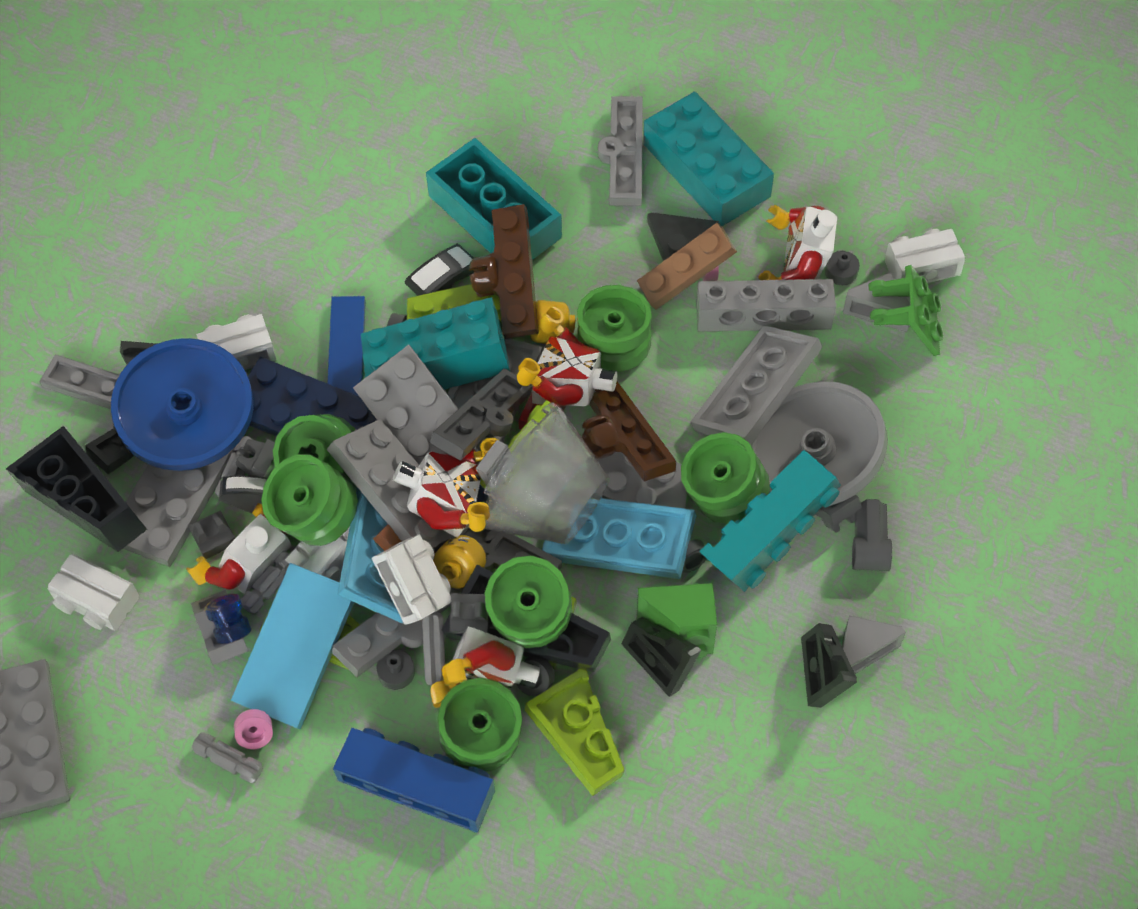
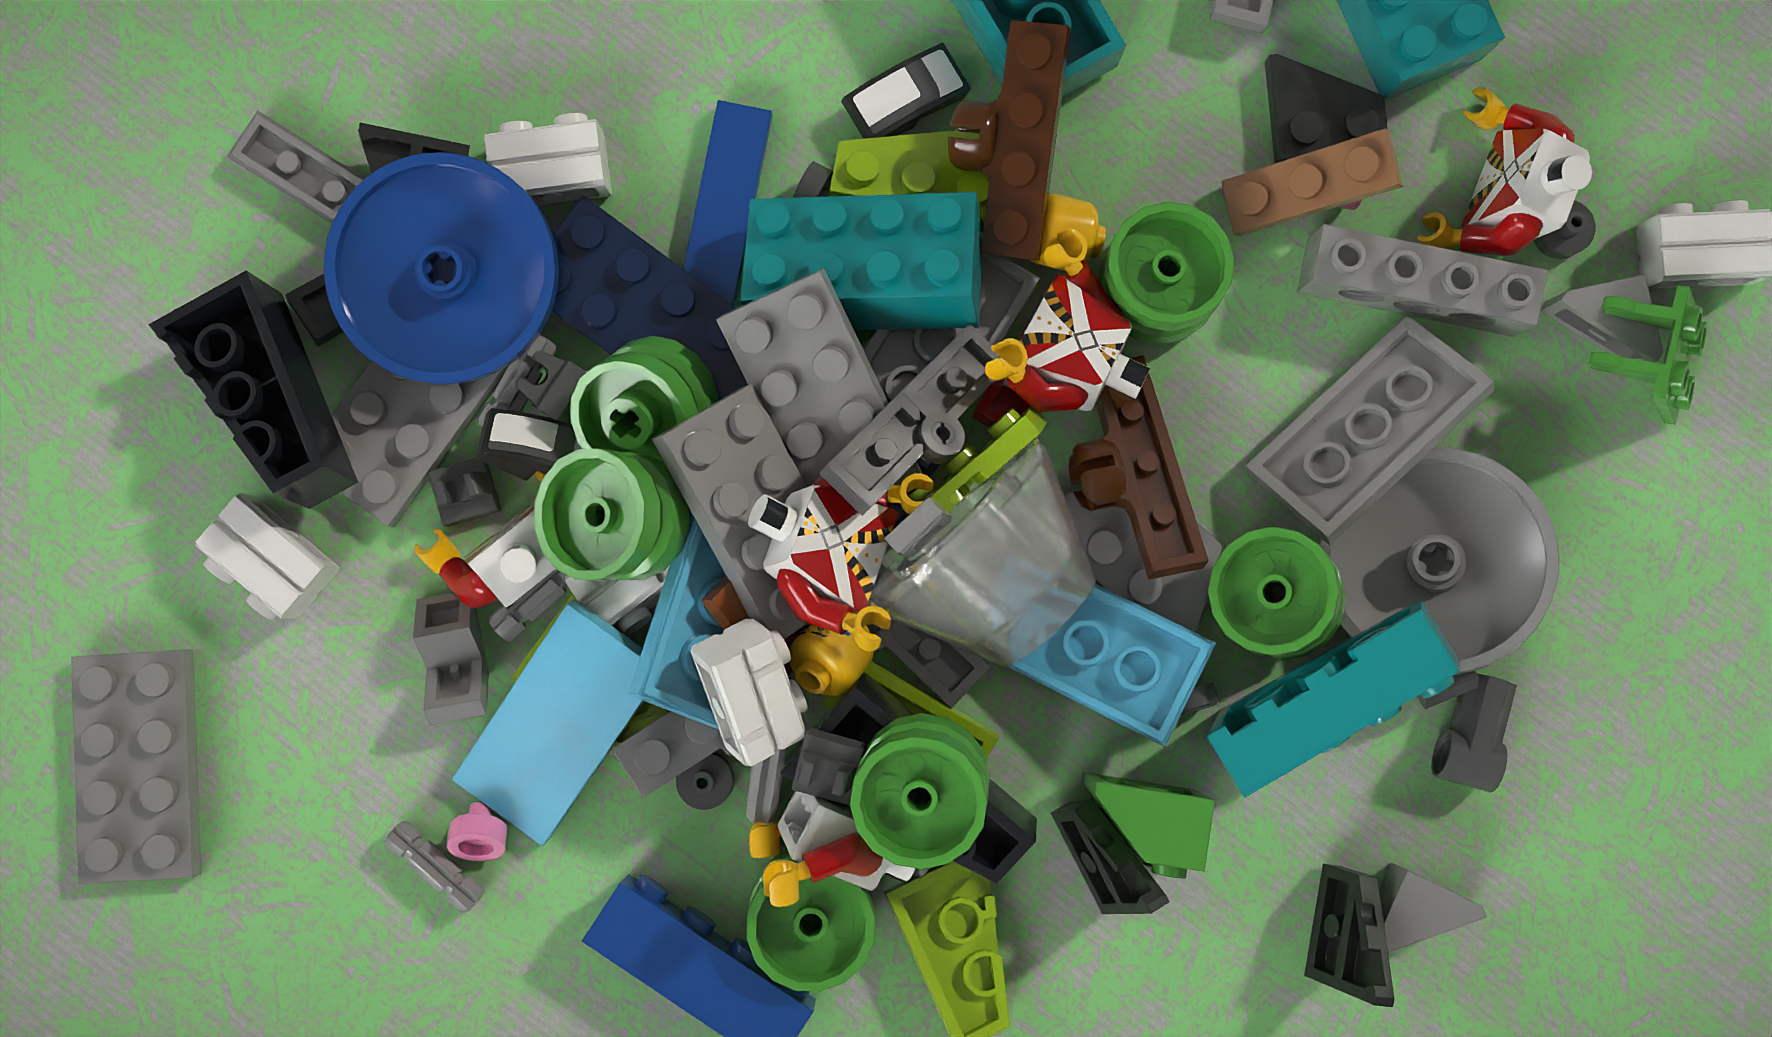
camera: 10 degrees right, 25 degrees up
clear blue wheel [204,594,252,644] -> none

